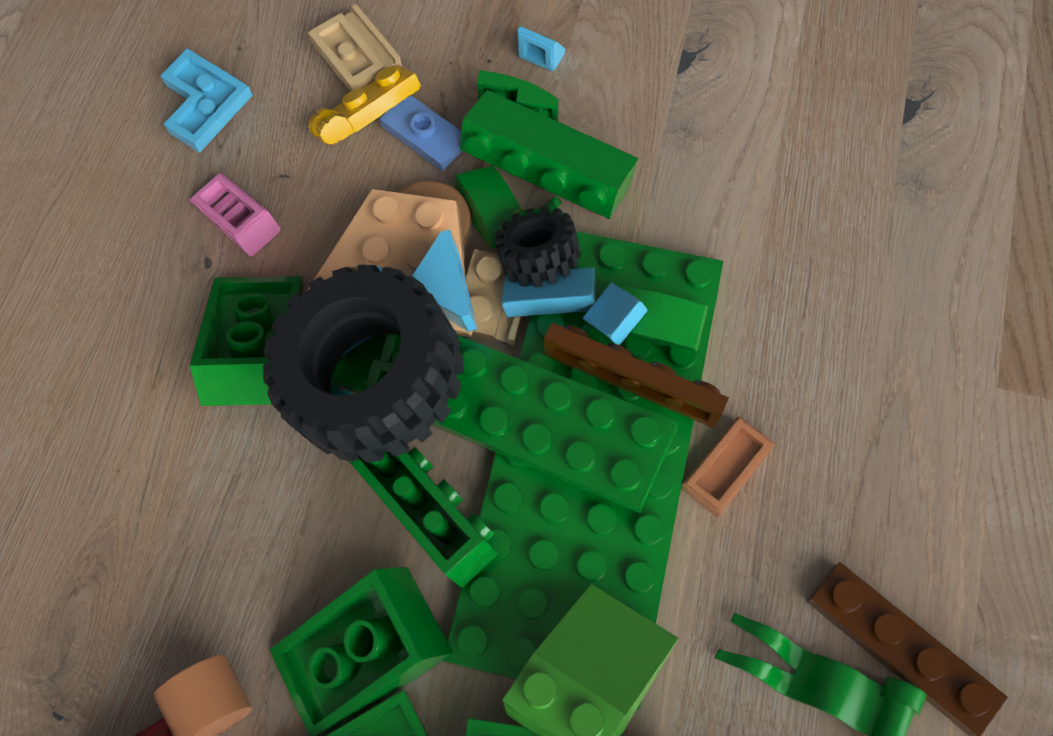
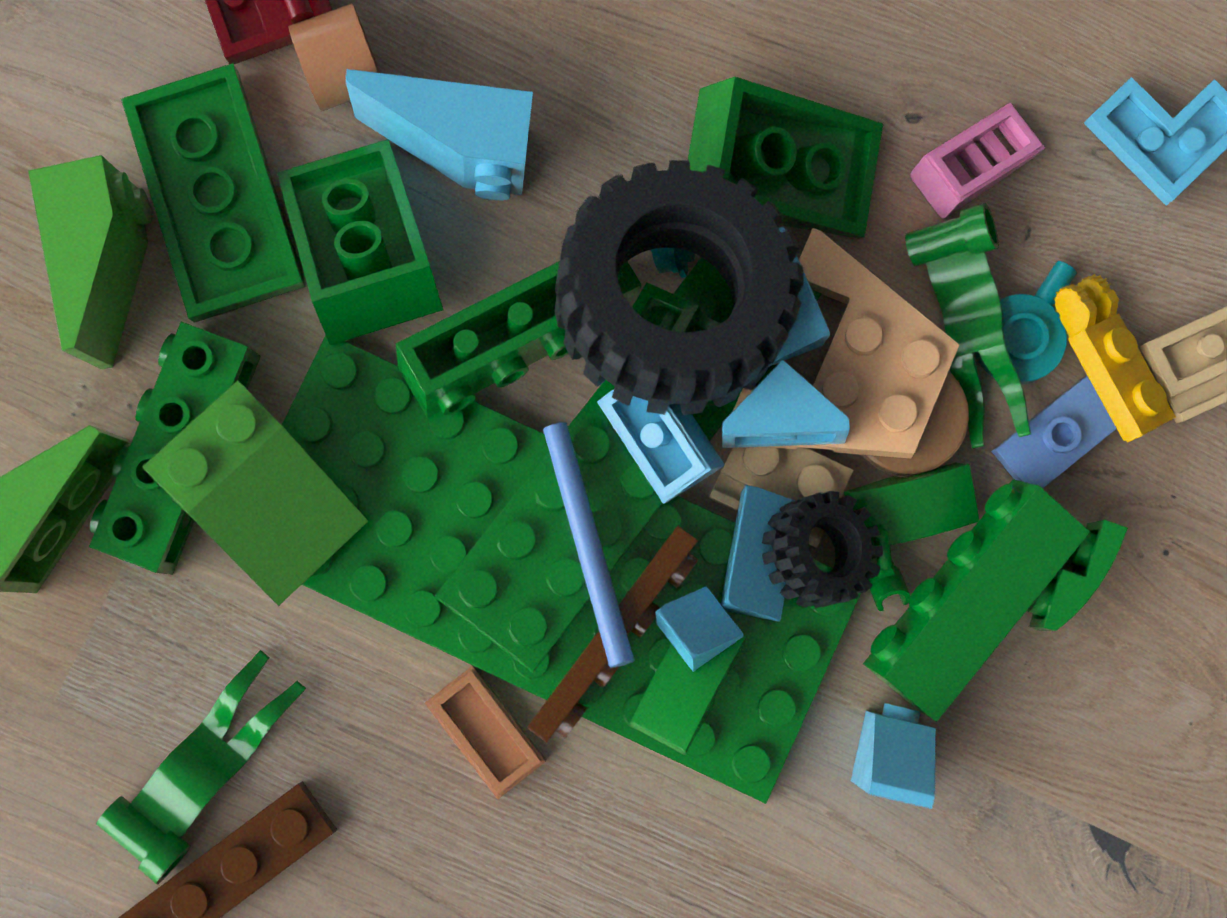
camera: 100 degrees right, 15 degrees up
medium azure slope [517,26,565,72] -> none
none -> medium azure slope [345,69,533,201]
none -> medium blue bar [543,422,634,668]
none -> medium azure slope [597,388,724,504]
none -> medium azure slope [851,703,936,809]
none -> green flag [905,203,1031,449]
none -> teal piece [975,261,1077,385]

